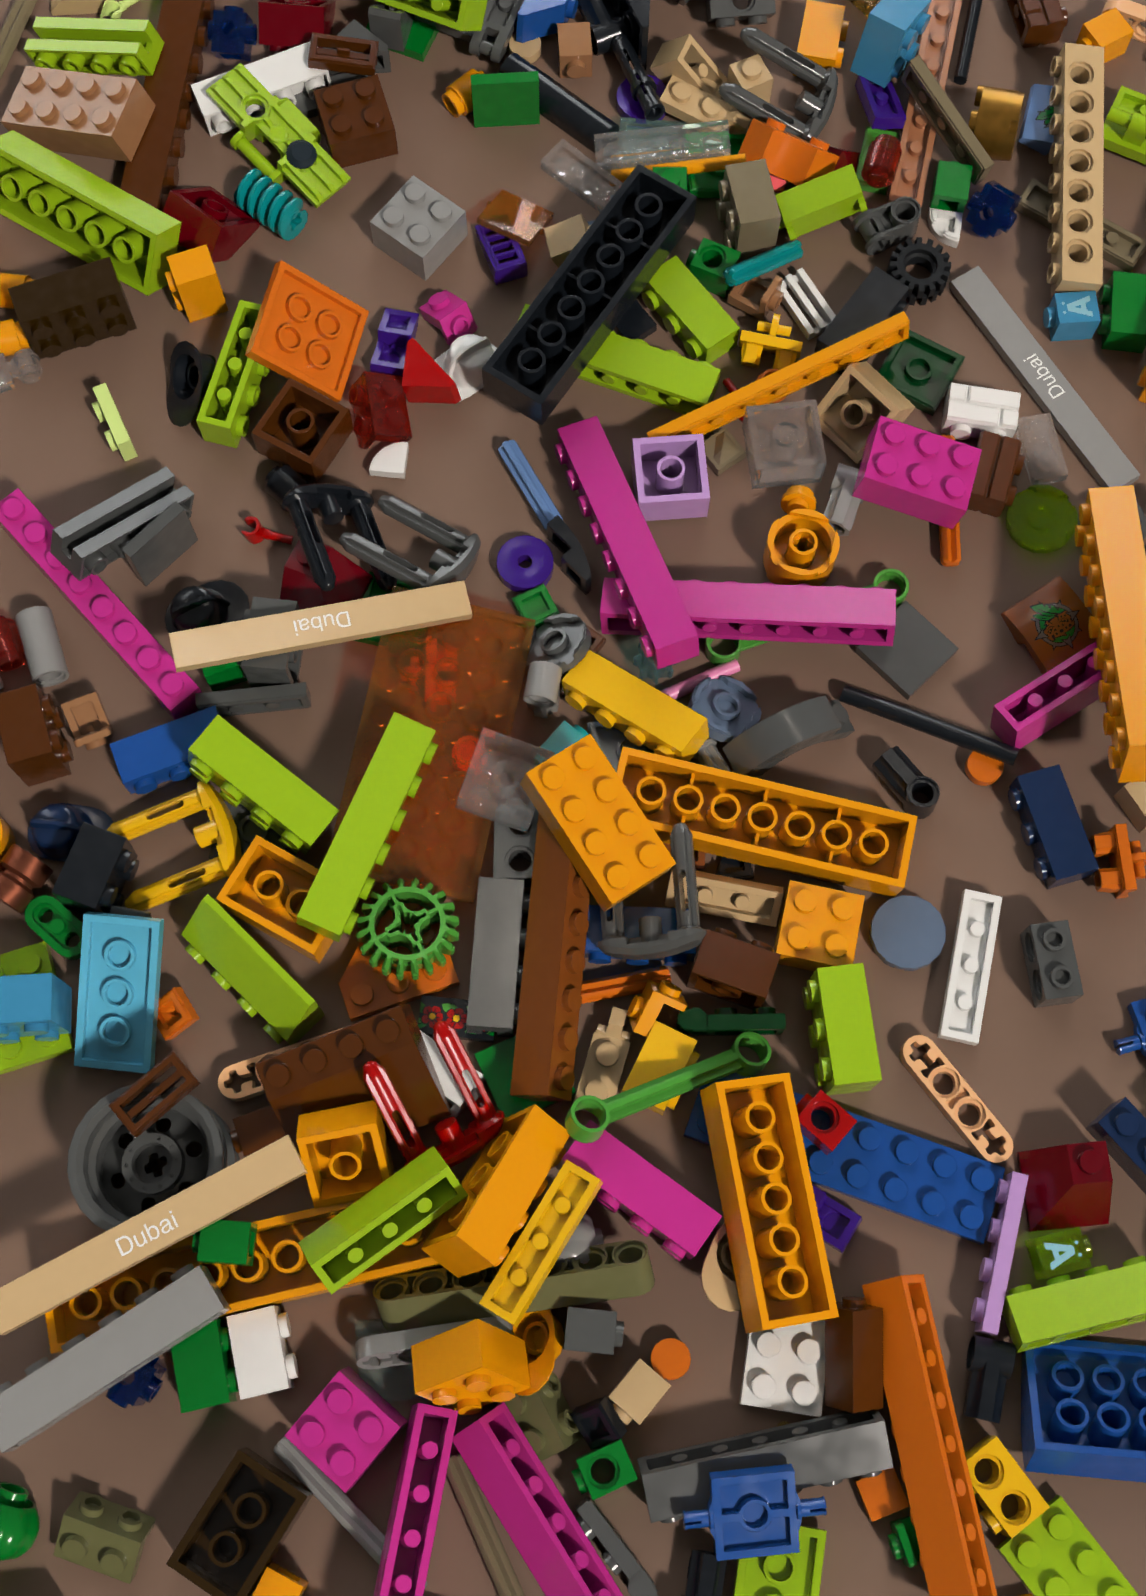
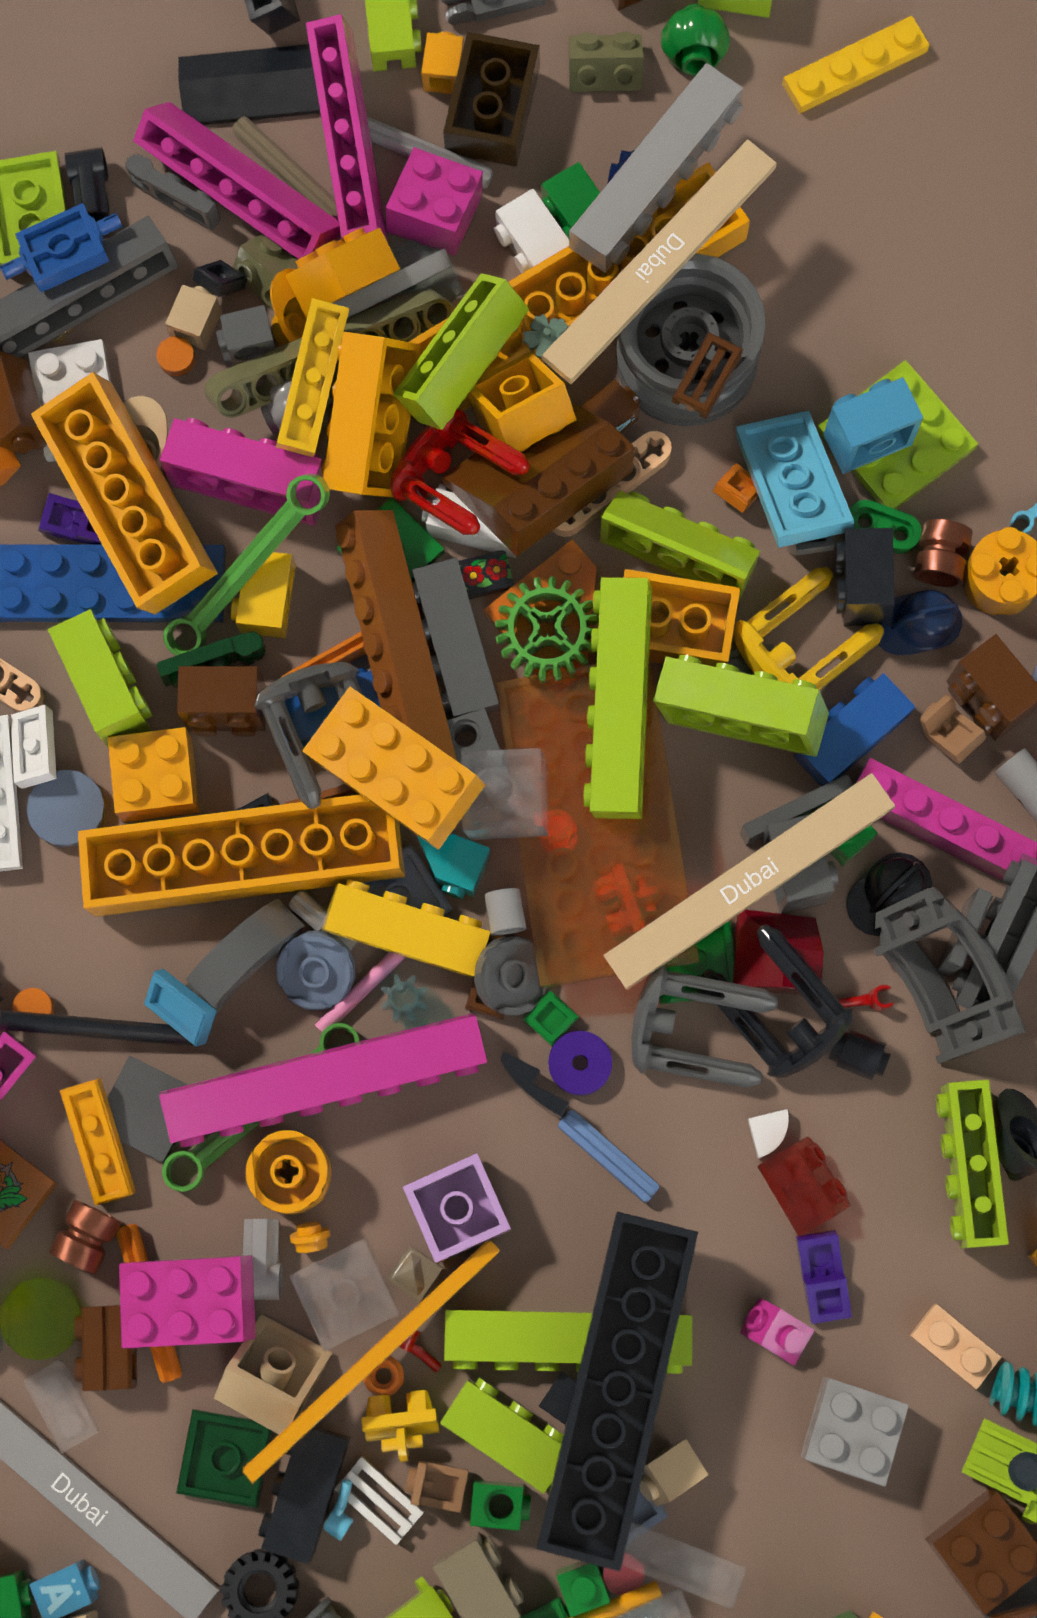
camera: 165 degrees right, 5 degrees up
green brick [192,1220,258,1266] -> none
orange plate [245,260,369,403] -> none
reddish brown brick [251,378,354,483] -> none
red slope [401,337,461,404] -> none
white piece [435,334,497,402] -> none
dark purple slope [475,217,528,285] -> none
clear orange piece [477,190,554,247] -> none
dark pink brick [554,416,699,670] -> none
green brick [572,1439,638,1500] -> none
tan hinge [573,1006,631,1113] -> none
light orange bracket [627,980,687,1037] -> none
tan plate [665,869,783,927] -> none
teal axle [723,240,804,287] -> none
red brick [796,1089,857,1155] -> none
black piece [872,746,940,819] -> none
white brick [941,382,1021,440] -> none
none -> white plate [11,705,57,789]
none -> copper wheel [49,1200,122,1274]
none -> light orange tile [60,1077,136,1206]
none -> dark azure tile [144,969,217,1047]
none -> medium azure hand [324,1479,354,1541]
none -> sand green plant [523,314,568,359]
none -> dark grey wedge [874,887,1027,1064]
none -> light nougat plate [909,1304,1001,1390]

